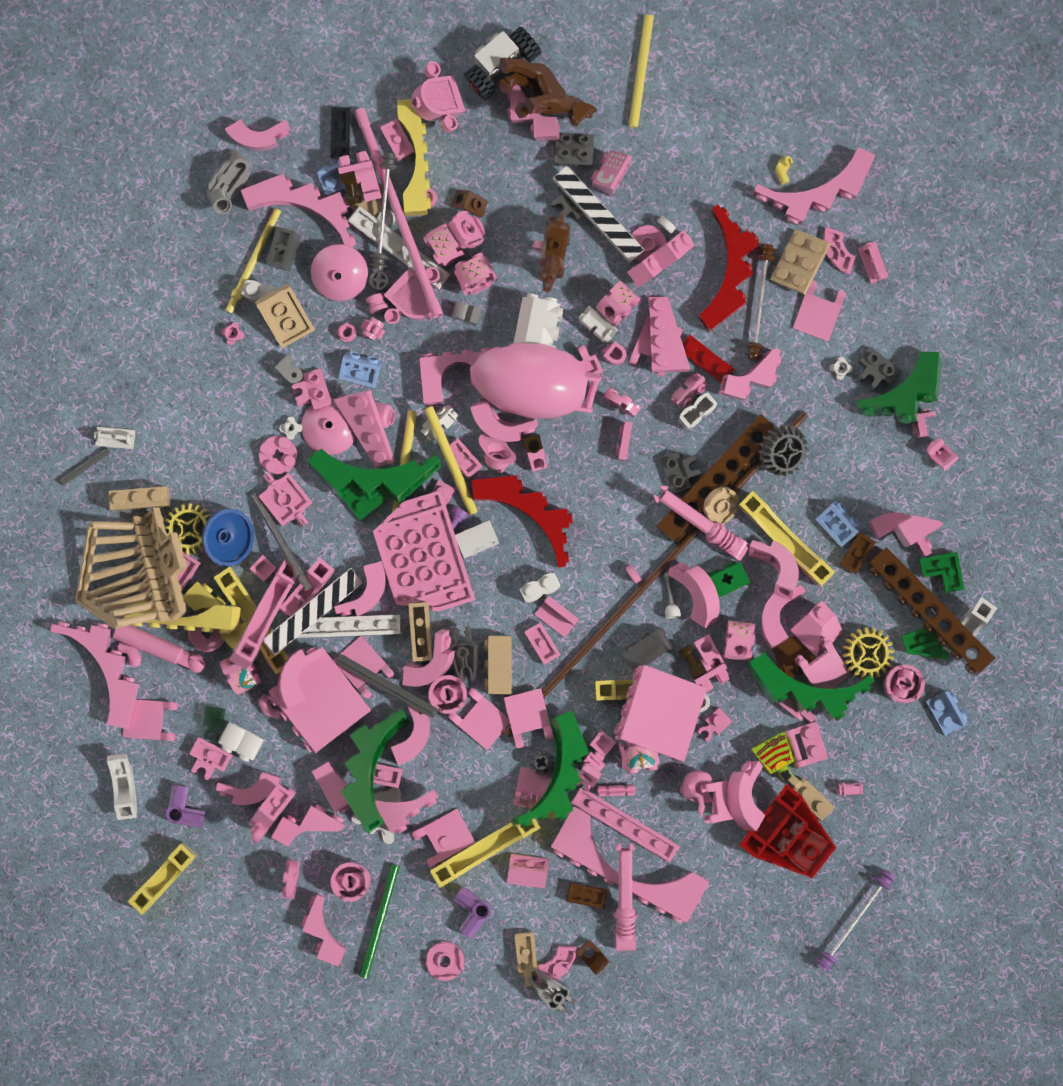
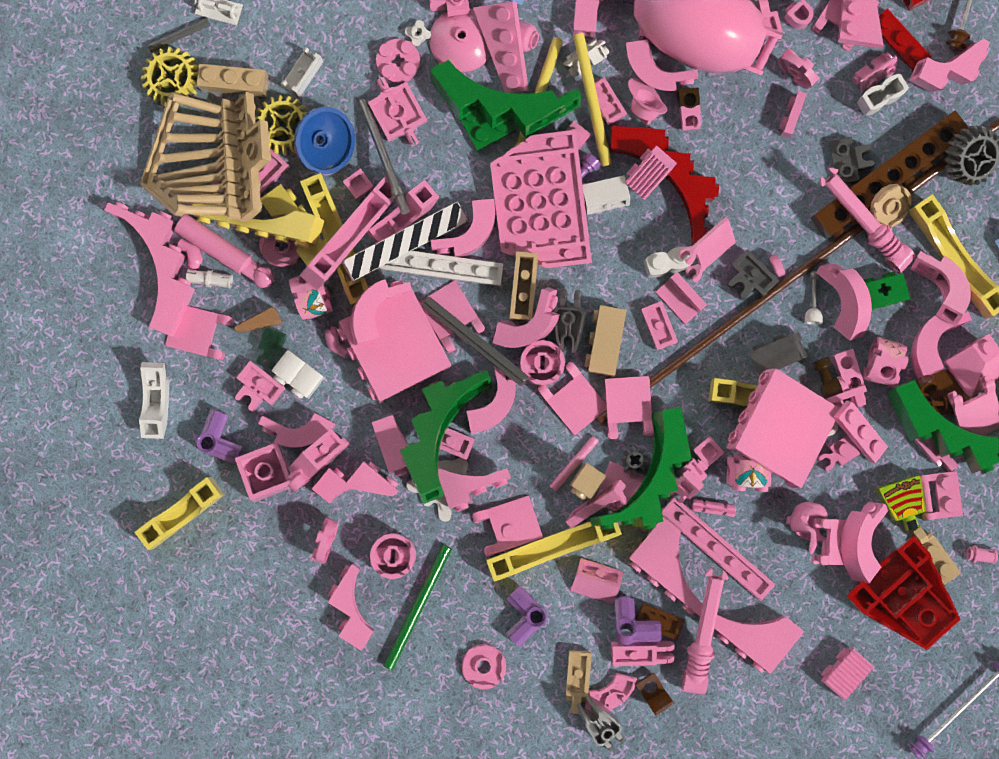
camera: 15 degrees right, 0 degrees up
none -> light yellow gear [141,47,199,106]
none -> white pin [186,269,233,289]
none -> medium nougat slope [234,306,284,333]
none -> bright pink slope [235,442,291,502]
none -> white hinge [281,47,323,98]
none -> bright pink bar [550,435,599,492]
none -> bright pink hinge [565,479,628,528]
none -> tan brick [569,463,606,500]
none -> bright pink hinge [611,640,674,666]
none -> medium lavender piece [614,596,661,646]
none -> bright pink brick [625,146,677,199]
none -> bright pink flag [679,217,736,282]
none -> dark grey plate [727,249,779,301]
none -> bright pink brick [821,647,874,701]
none -> bright pink plate [833,401,888,463]
none -> reddish brown tile [916,375,938,397]

